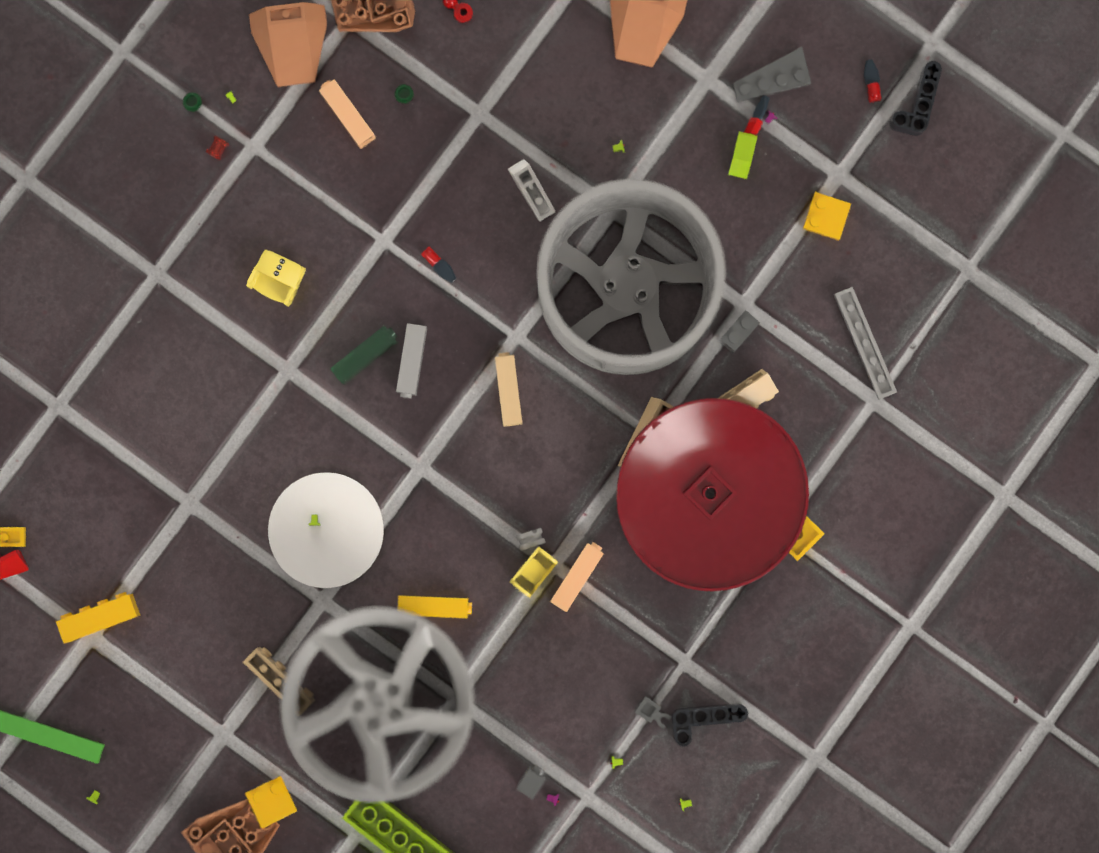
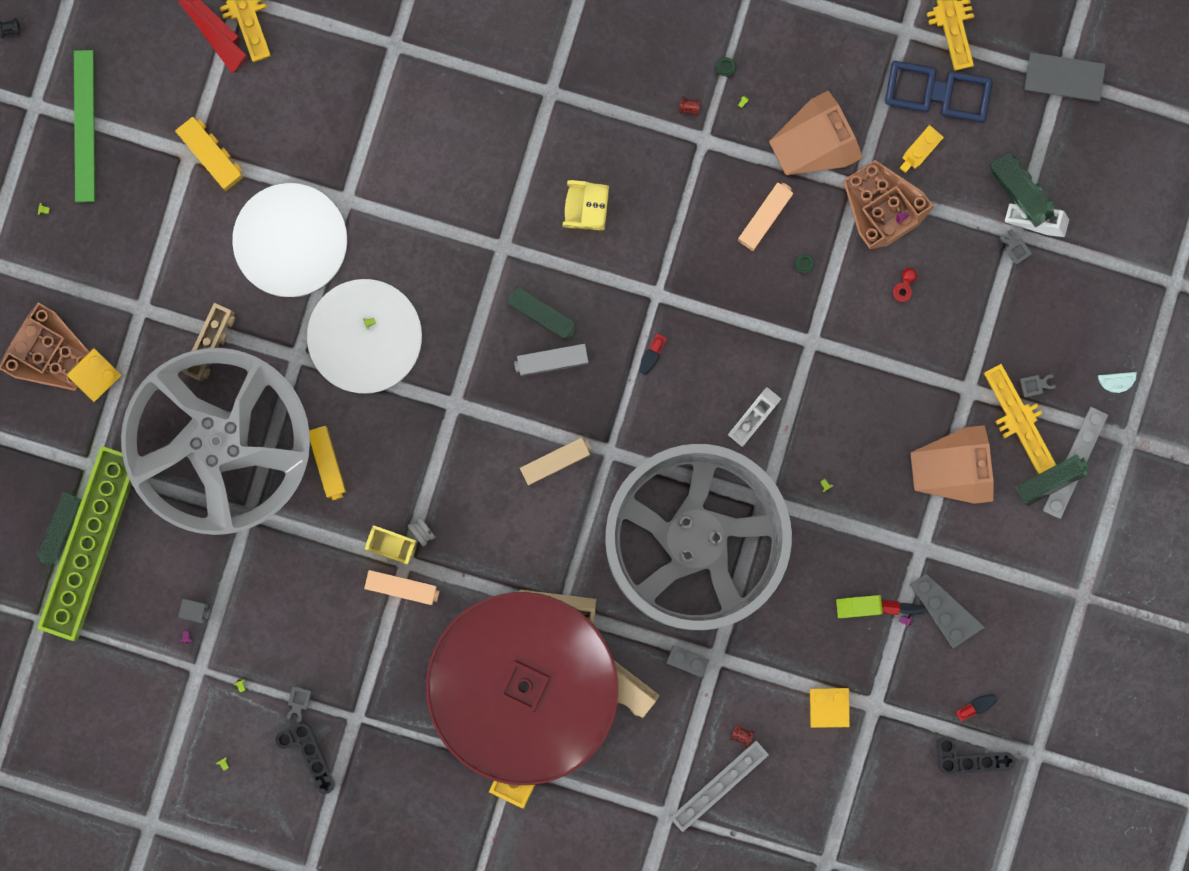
camera: 75 degrees right, 0 degrees up
none -> white tile [233,183,347,297]
none -> clear red bush [730,724,754,748]

